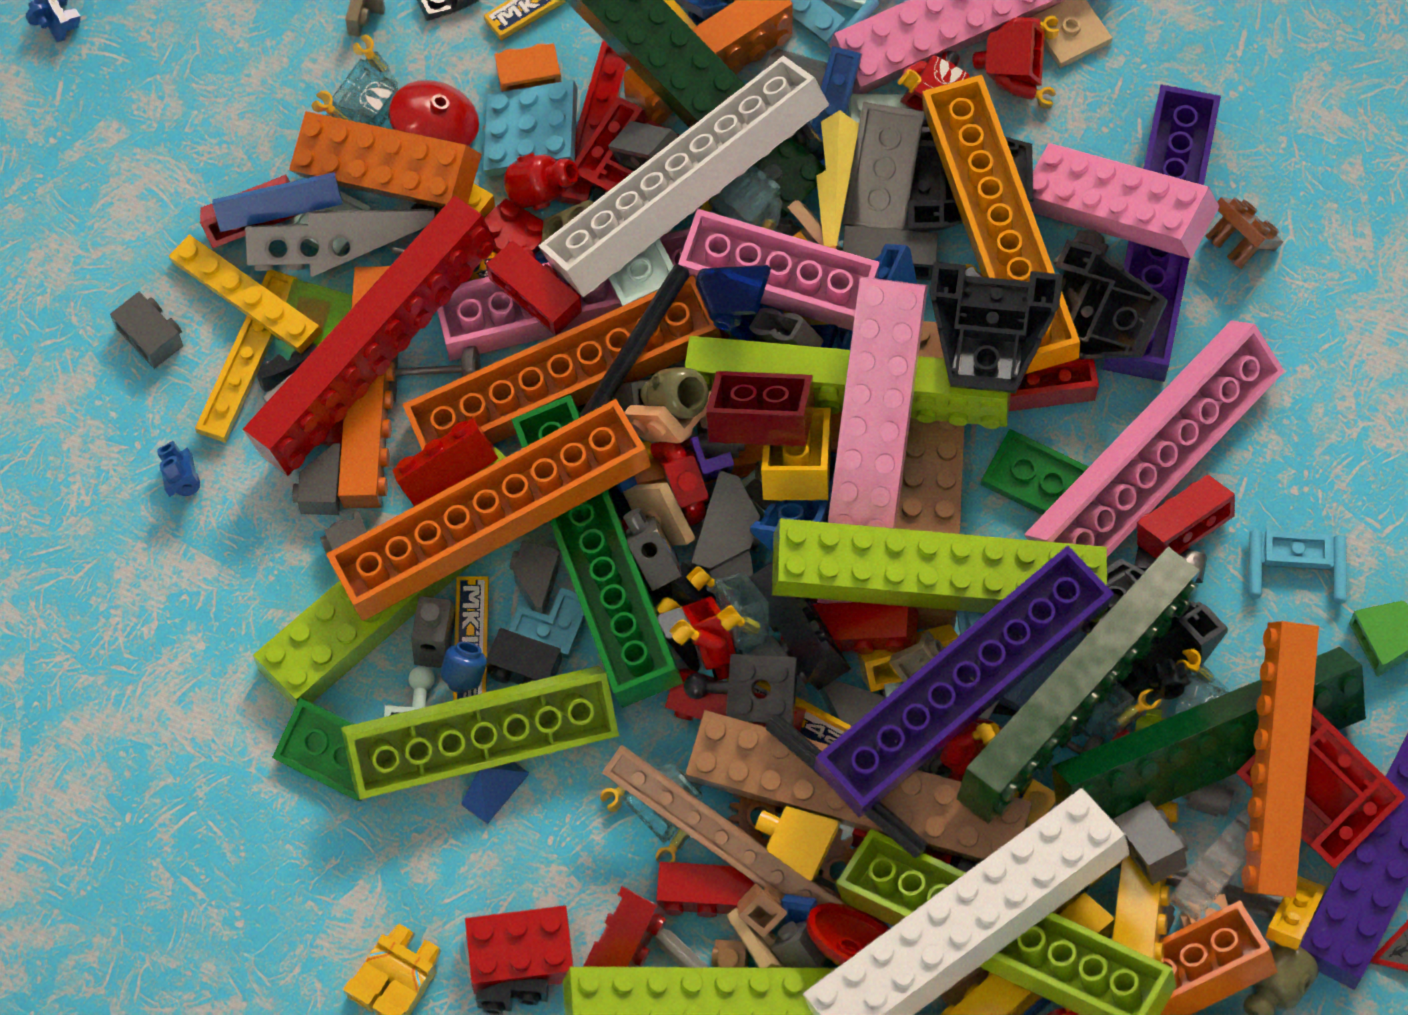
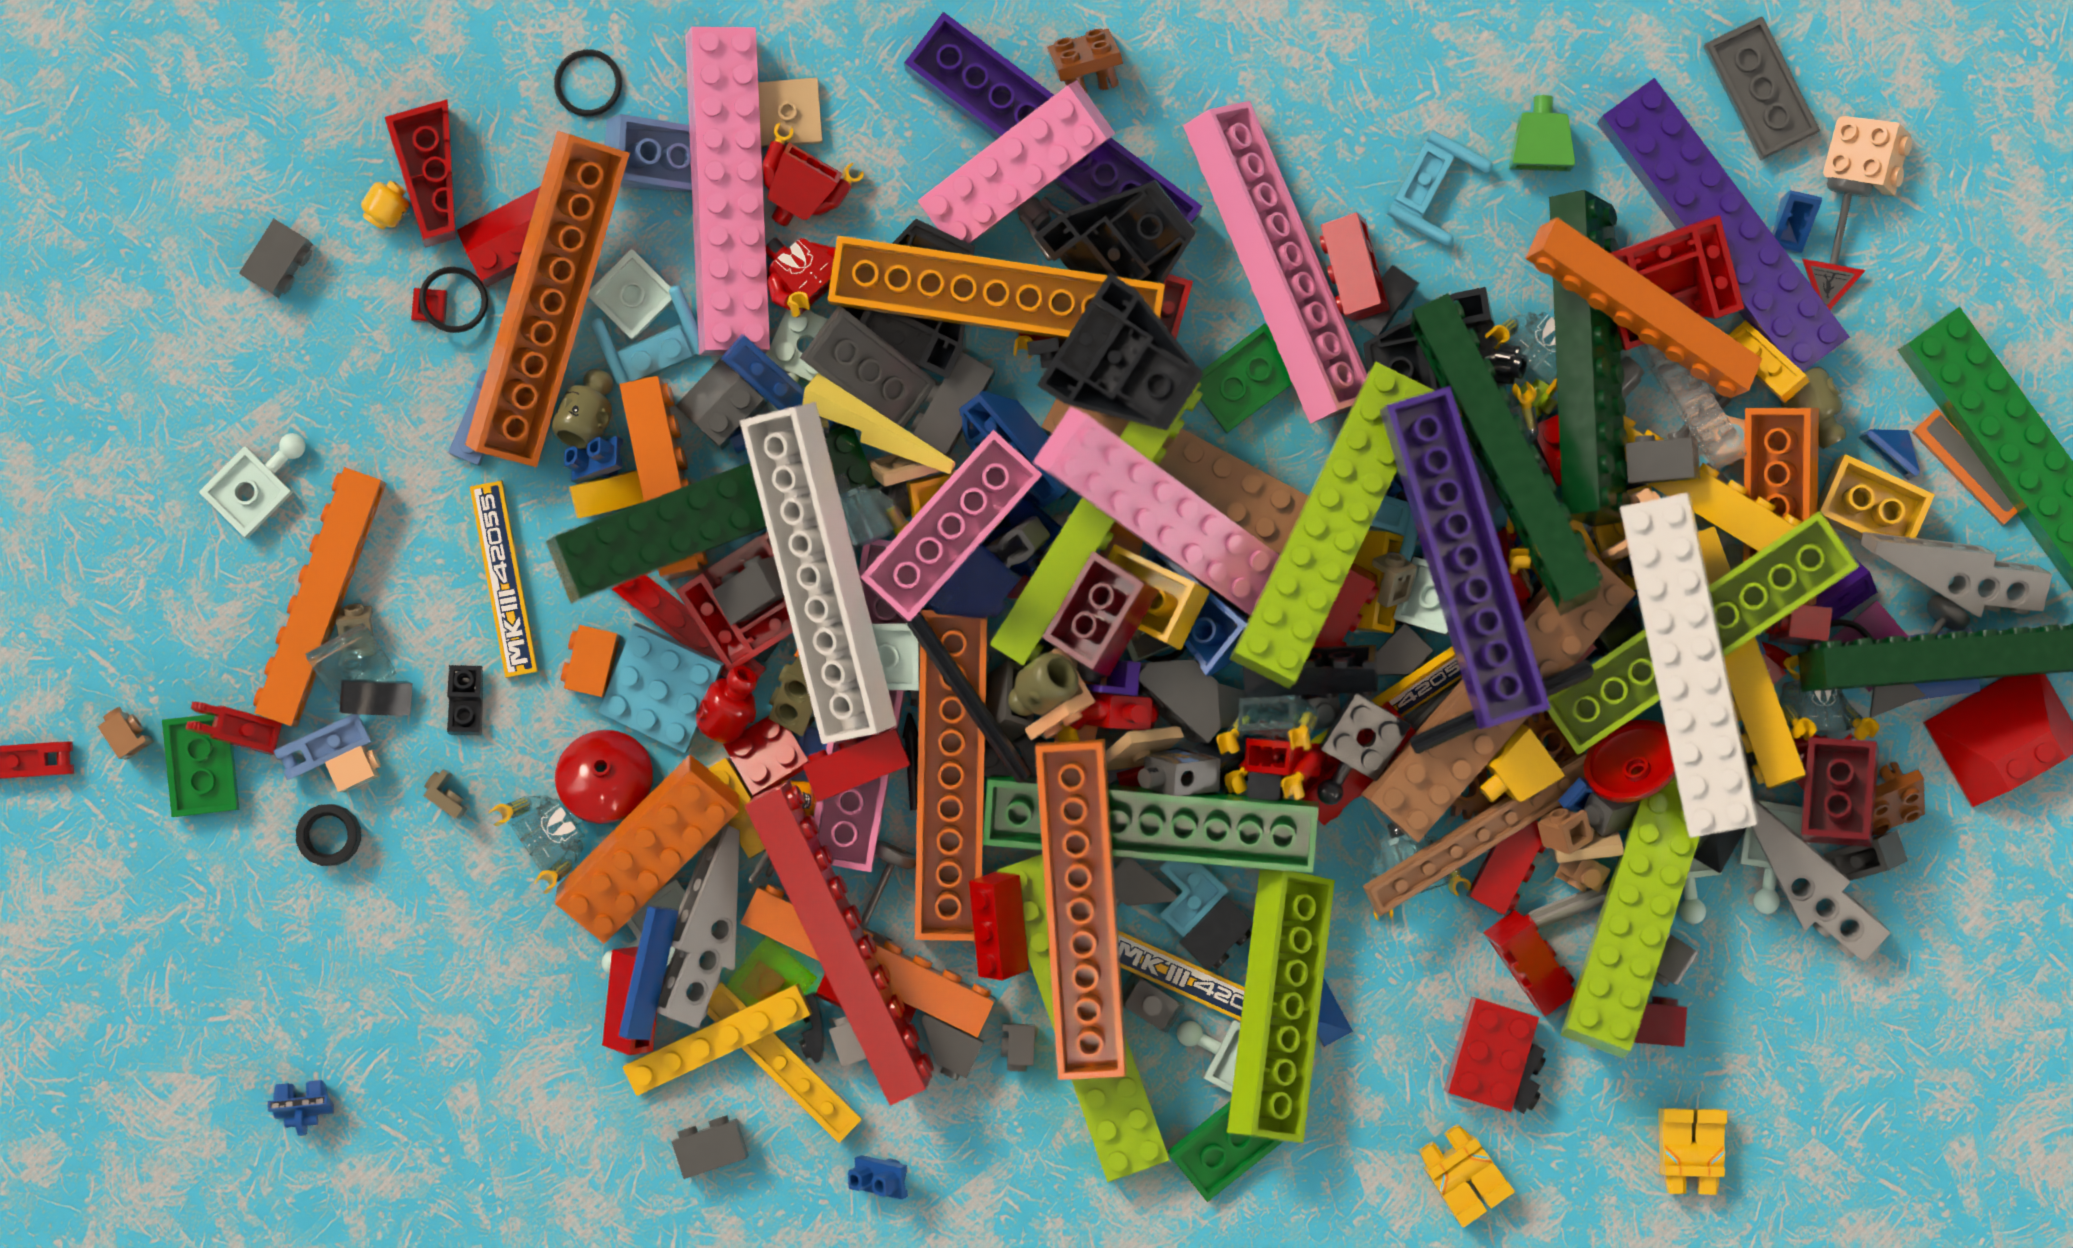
camera: 70 degrees left, 20 degrees up
blue head [440,642,487,693] -> none

